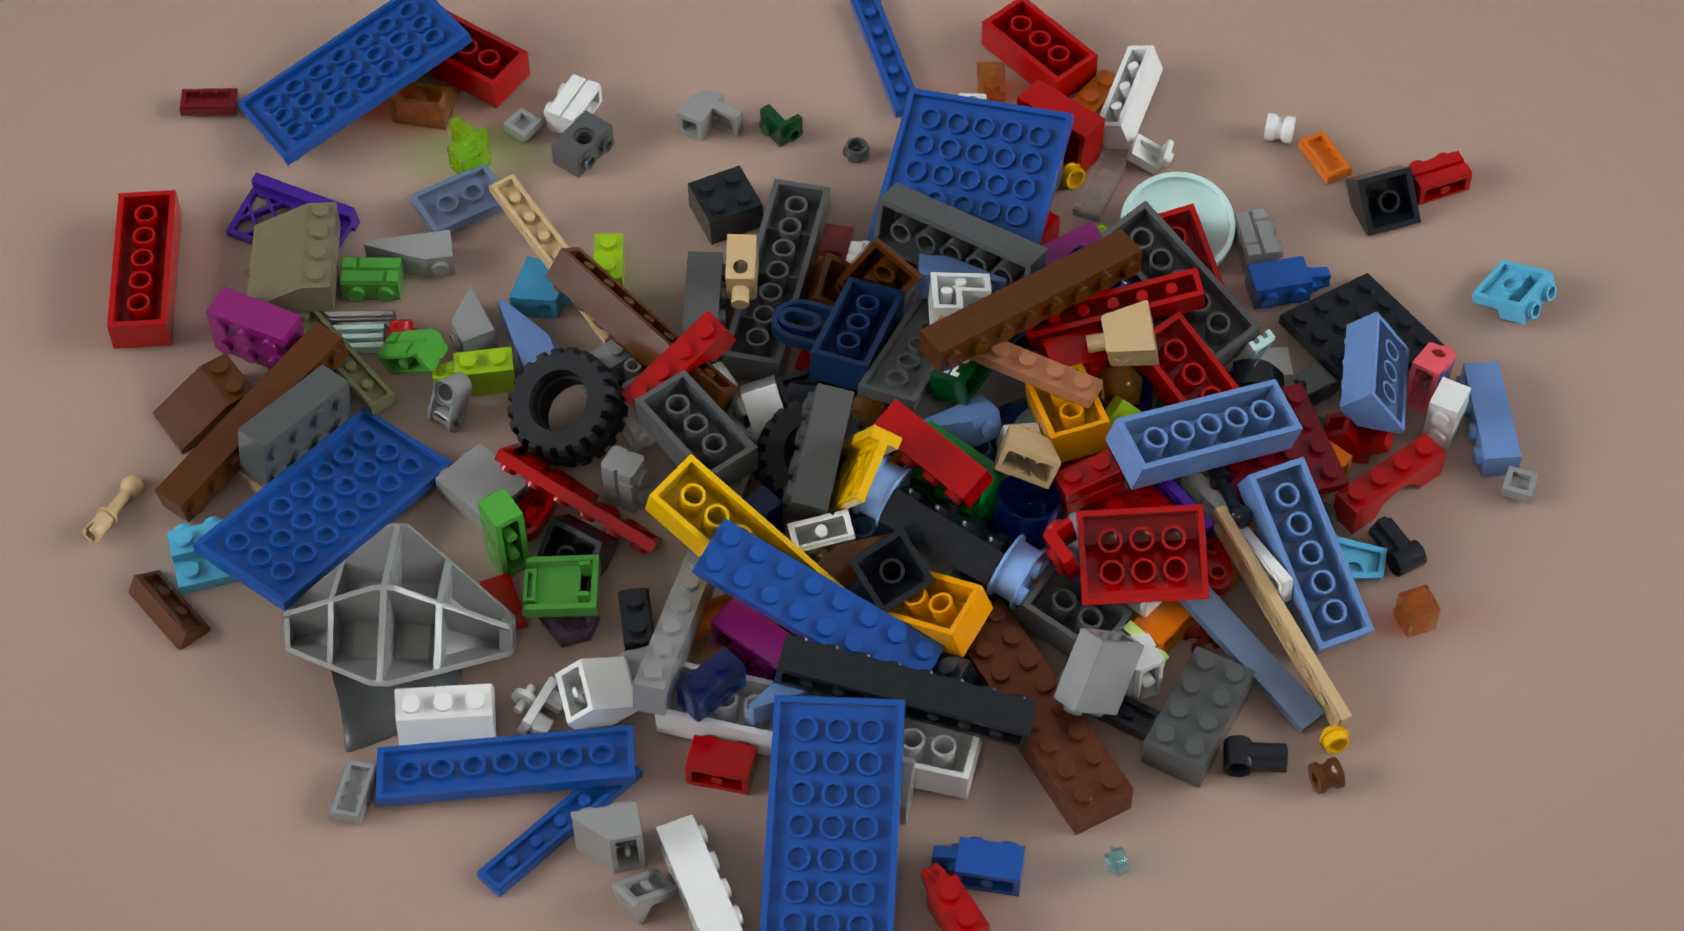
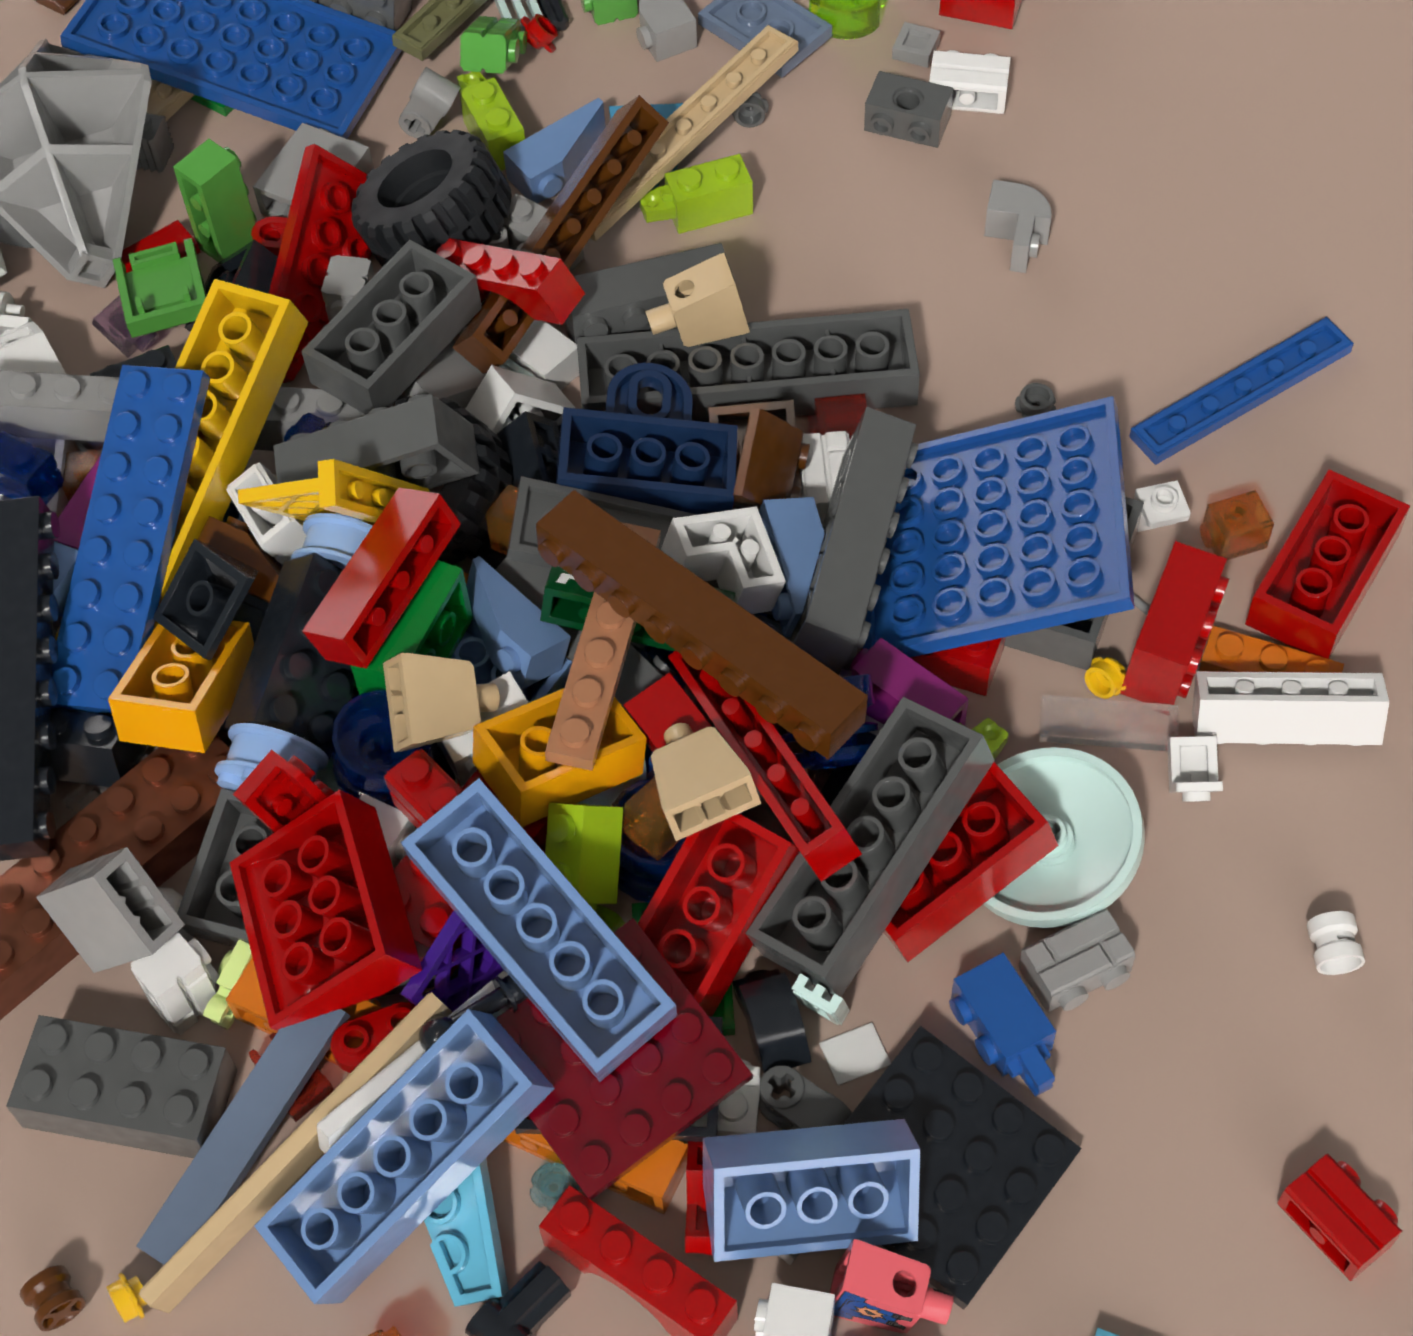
camera: 75 degrees right, 5 degrees up
light grey slope [449,289,497,352] -> none
black brick [688,165,763,245] -> none
dark green bracket [759,104,803,147] -> none
black plate [1092,695,1160,742] -> none
black piece [1223,735,1288,777] -> none
orange plate [1298,131,1352,184] -> none
black slope [1345,165,1421,236] -> none

